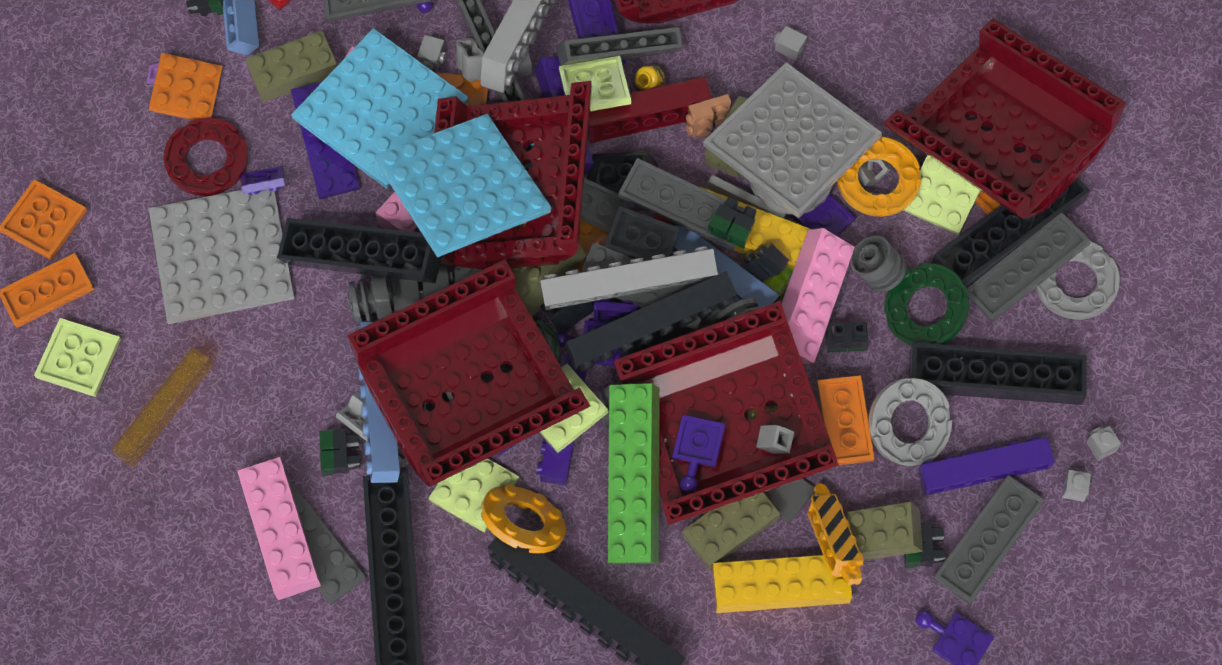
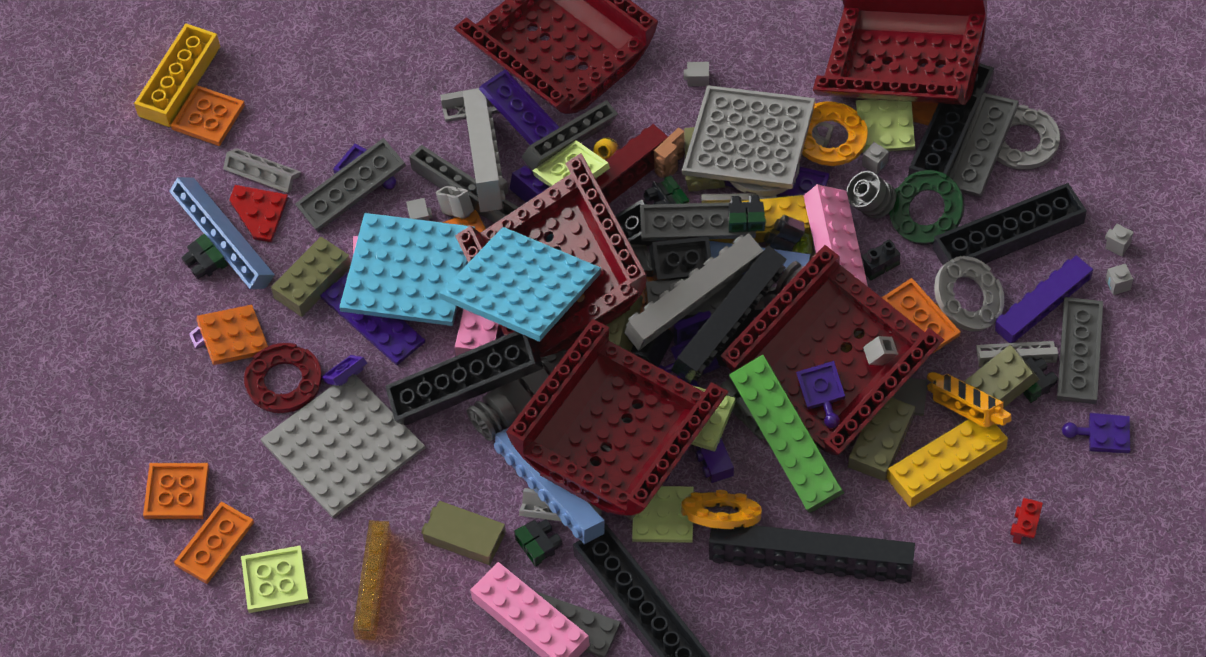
camera: 25 degrees left, 10 degrees down
none -> olive brick [421,501,506,565]
none -> hips [643,176,689,204]
none -> light grey brick [862,142,889,174]
none -> light grey fence [976,341,1058,367]

